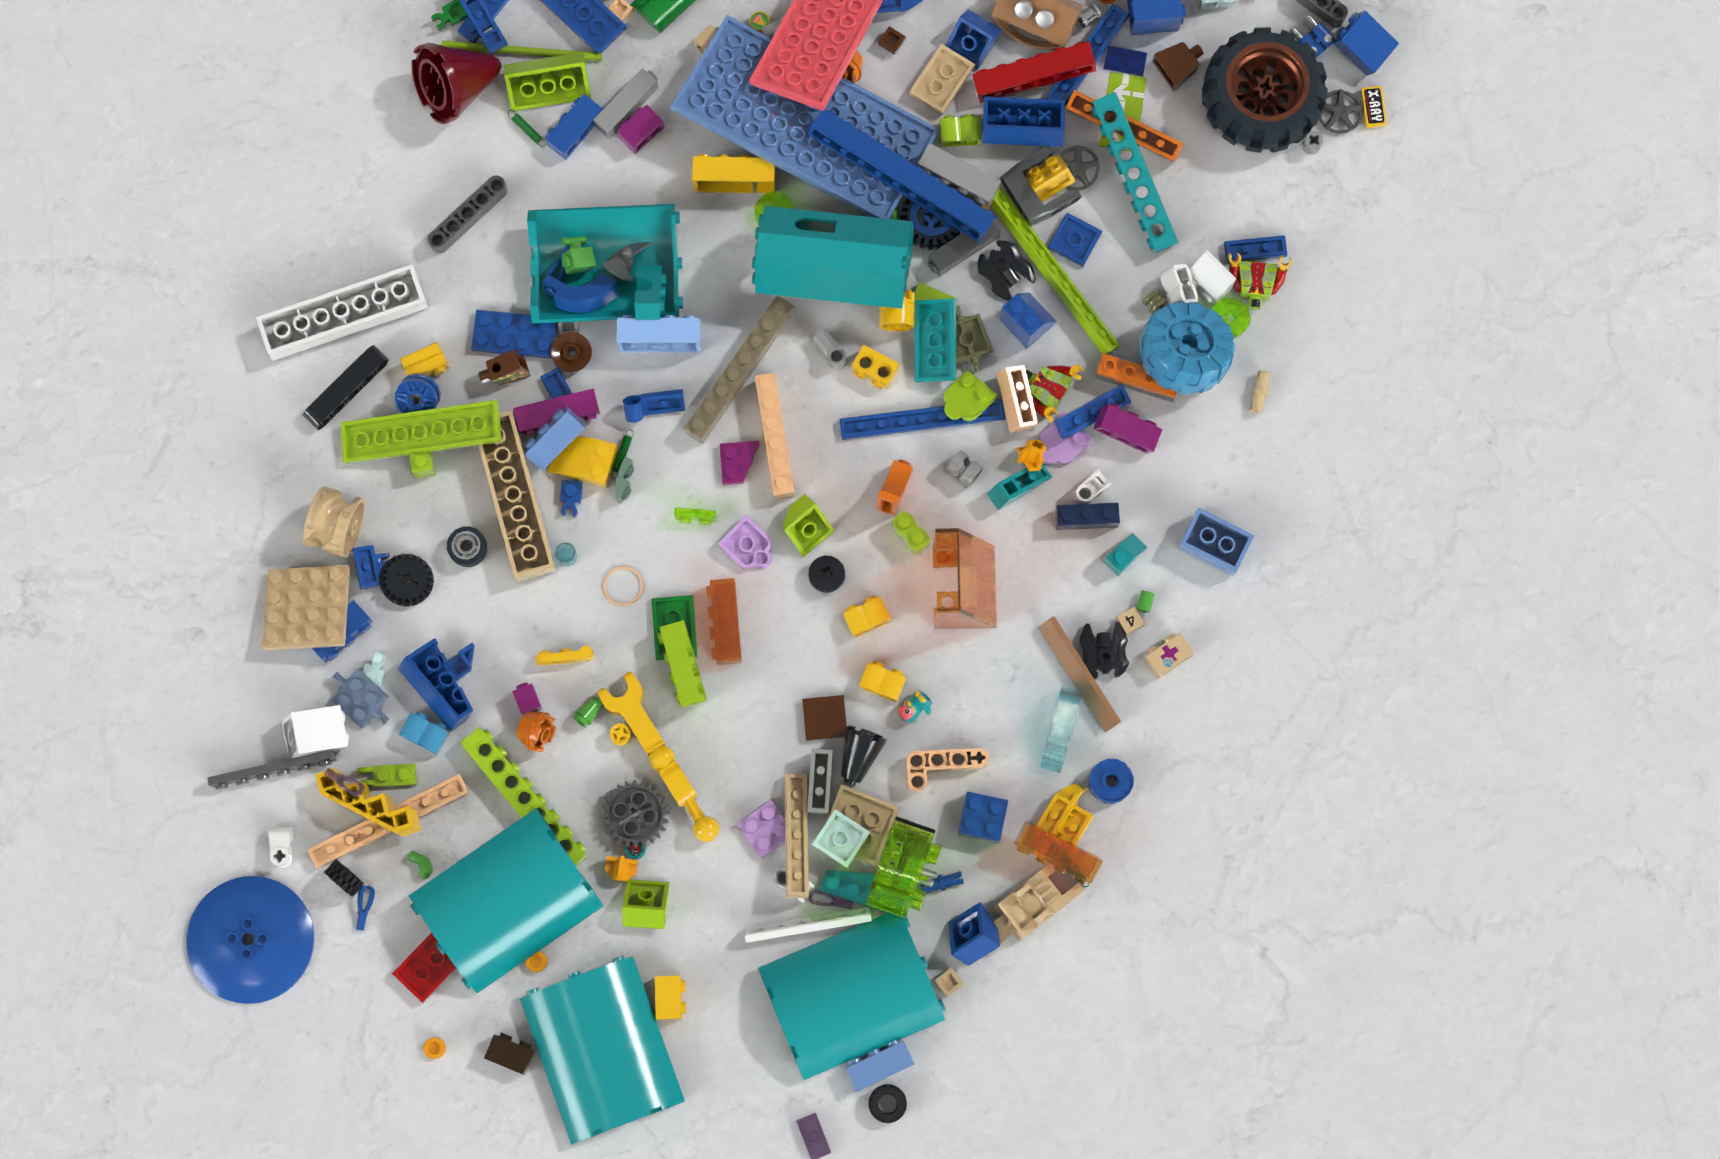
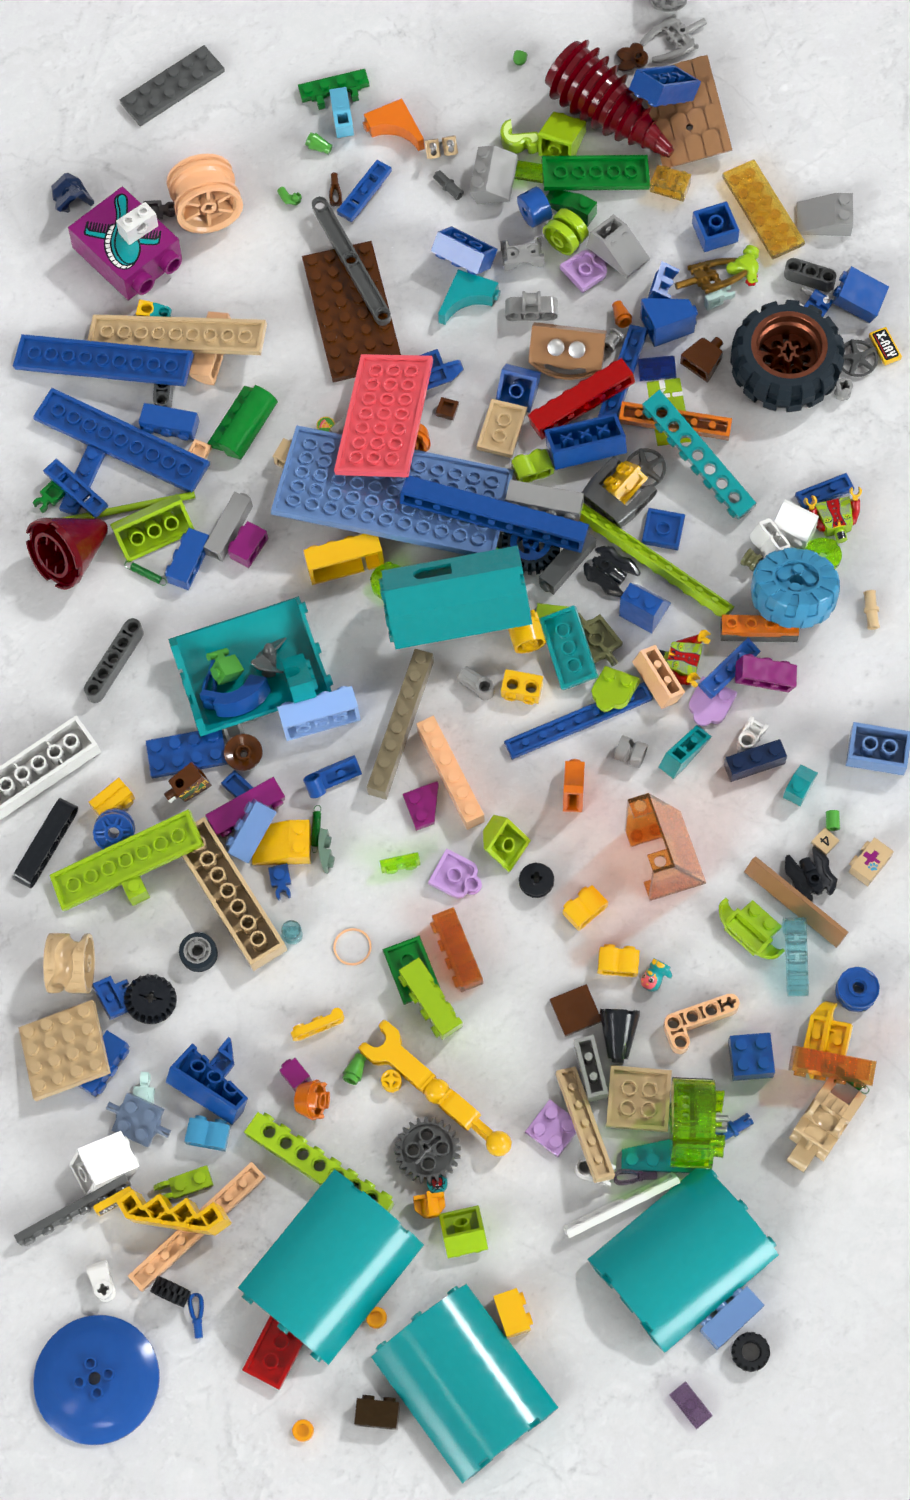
camera: 10 degrees left, 10 degrees down
piece [325,768,365,797] -> none
bright green arm [408,851,433,879] -> none
light aqua plate [812,809,870,868] -> none
lime brick [892,510,930,555] -> none
tan plate [934,968,964,997] -> none
blue slope [948,902,1000,966] -> none
light orange piece [1016,439,1046,472] -> none
none -> yellow tile [93,1186,132,1216]
none -> lime plate [719,898,786,959]

